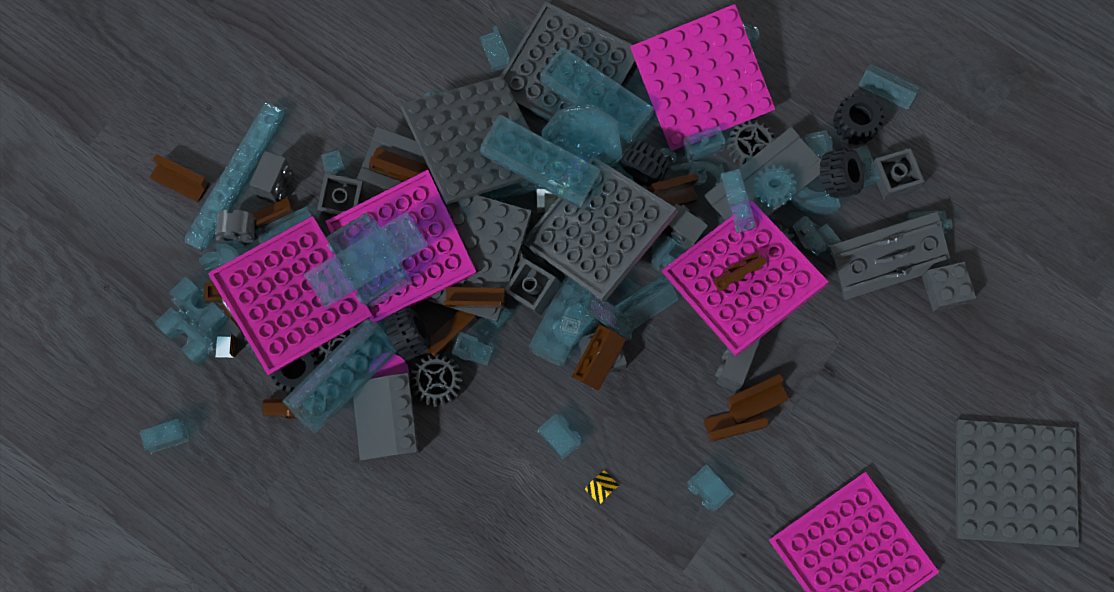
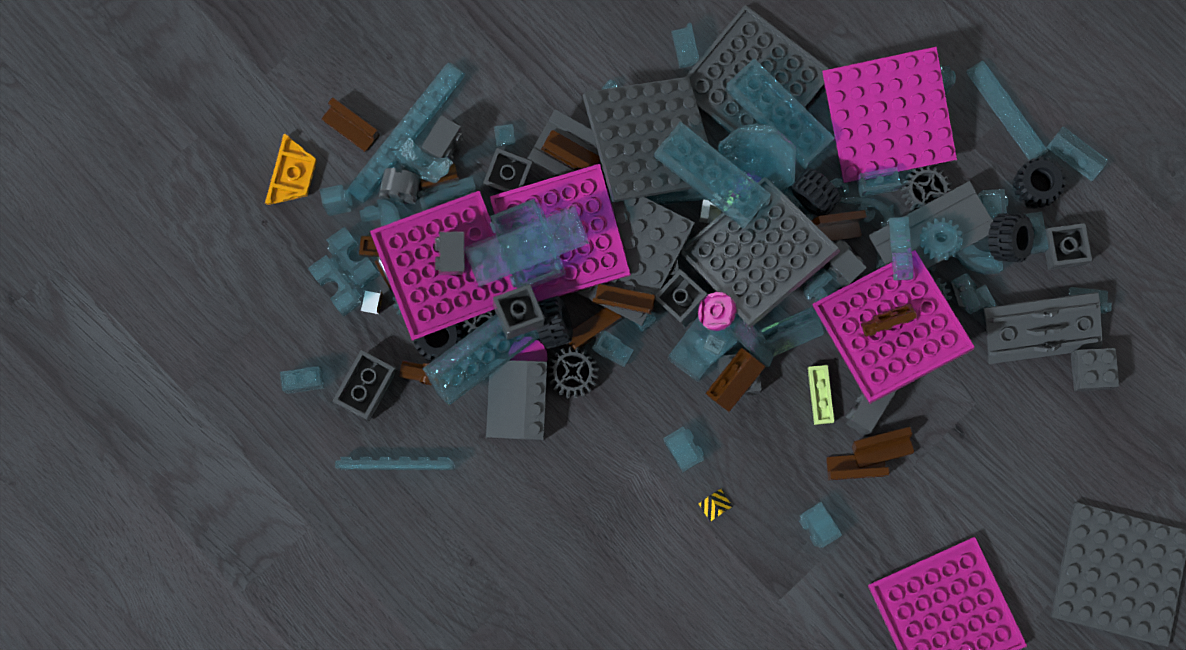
camera: 10 degrees right, 5 degrees up
none -> light orange wing [265,134,317,205]
none -> clear light blue brick [320,184,353,216]
none -> dark grey brick [333,350,397,422]
none -> clear light blue plate [335,457,454,470]
none -> clear light blue arch [389,137,453,183]
none -> dark grey brick [435,232,464,275]
none -> dark grey brick [493,284,544,340]
none -> dark pink tile [698,292,736,331]
none -> yellowish green plate [808,365,834,425]
none -> clear light blue plate [966,60,1048,161]

